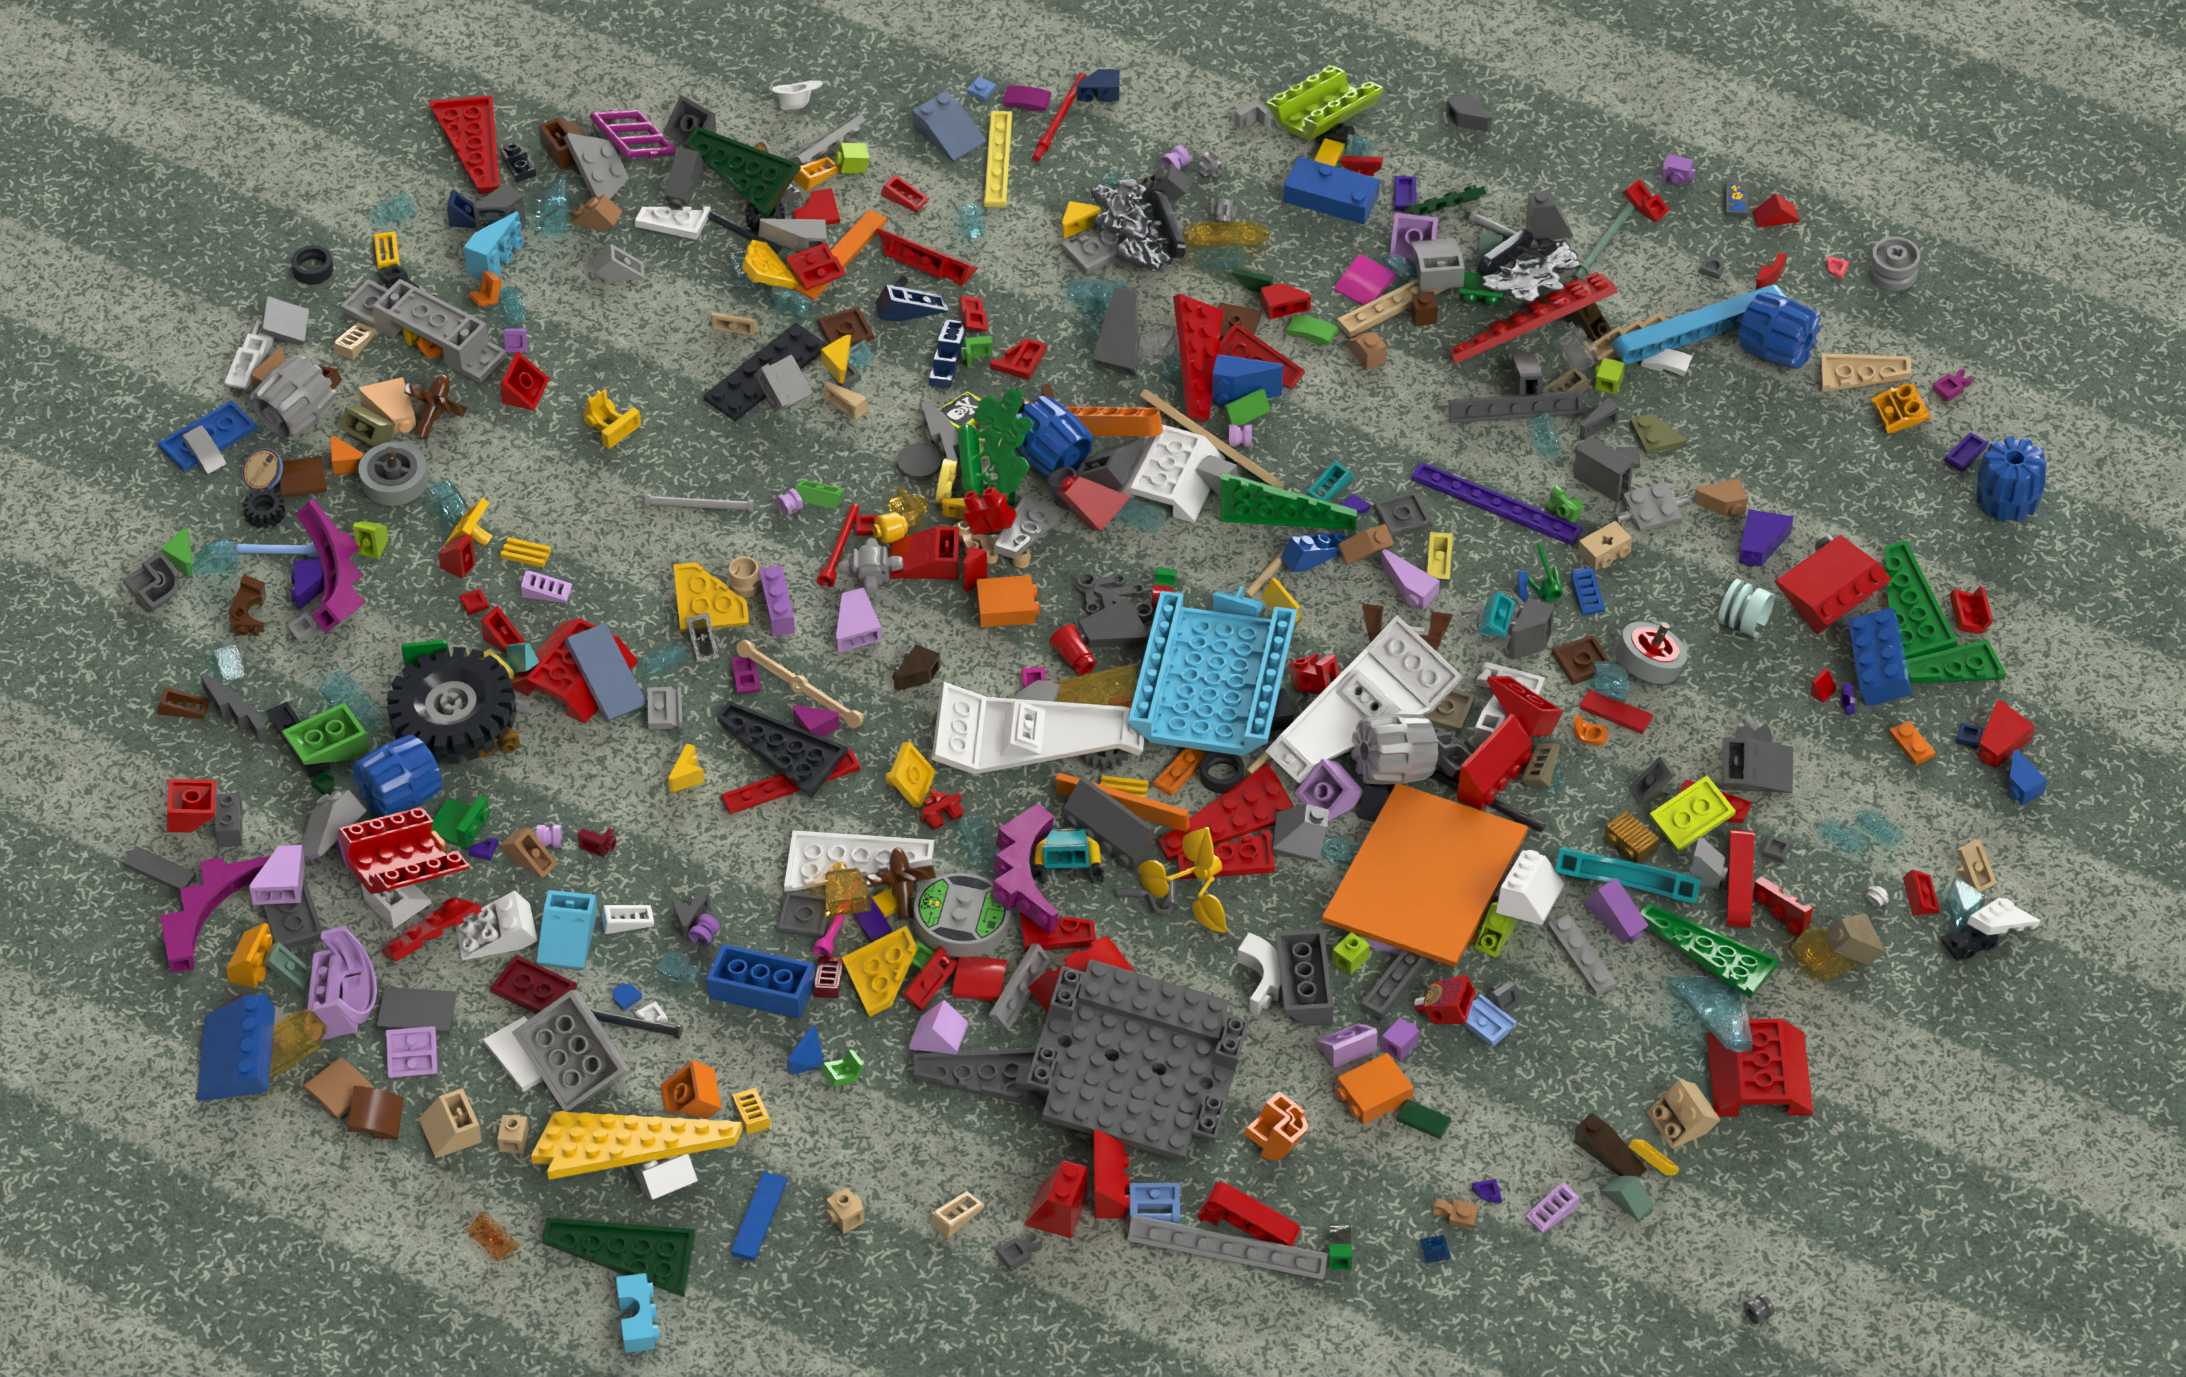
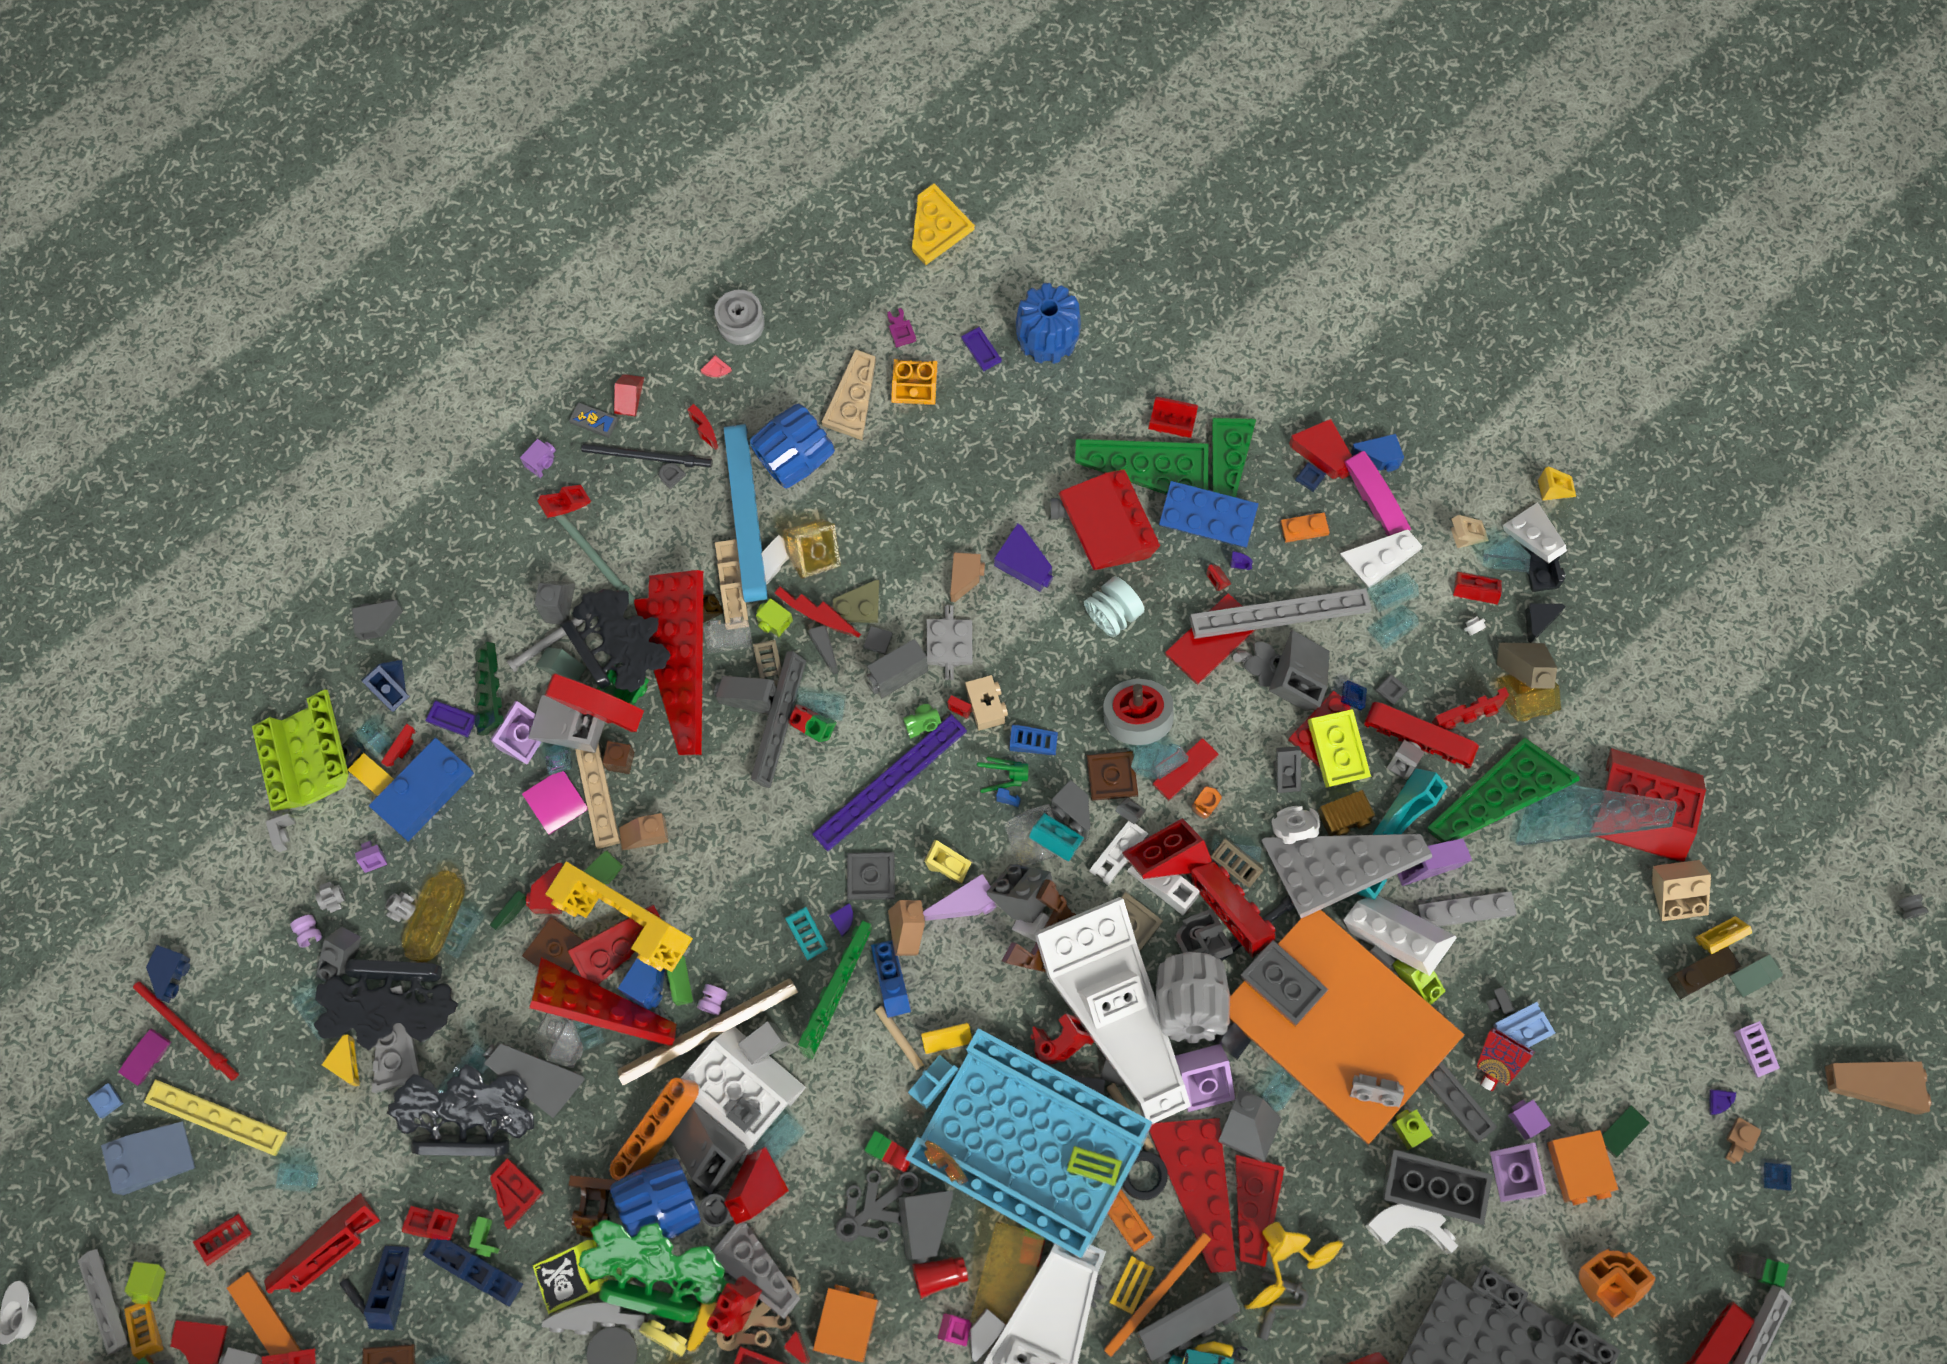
camera: 70 degrees left, 20 degrees up
none -> medium lavender tile [355,841,387,873]
none -> dark blue slope [361,660,410,712]
none -> black plant [387,1064,534,1156]
none -> red slope [545,673,644,732]
none -> yellow plate [545,861,693,972]
none -> black bar [582,443,713,468]
none -> dark grey tile [726,1097,762,1133]
none -> red slope [775,586,862,638]
none -> clear yellow slope [783,519,841,579]
none -> leg [788,705,837,742]
none -> yellow plate [912,183,975,265]
none -> clear orange slope [924,1140,968,1186]
none -> red tile [948,695,972,719]
none -> dark grey slope [987,864,1053,923]
none -> lime tile [1067,1146,1122,1186]
none -> dark grey tile [1115,798,1146,824]
none -> red tile [1165,593,1256,685]
none -> light grey plate [1190,588,1371,639]
none -> dark grey plate [1240,940,1328,1026]
none -> light grey wing [1262,834,1432,918]
none -> white plate [1272,806,1320,844]
none -> white wing [1340,530,1422,589]
none -> clear blue tile [1341,680,1367,711]
none -> dark pink slope [1344,451,1411,536]
none -> light grey hinge [1350,1073,1404,1107]
none -> black slope [1525,603,1566,643]
none -> yellow slope [1538,466,1576,500]
none -> medium nougat slope [1825,1062,1931,1114]

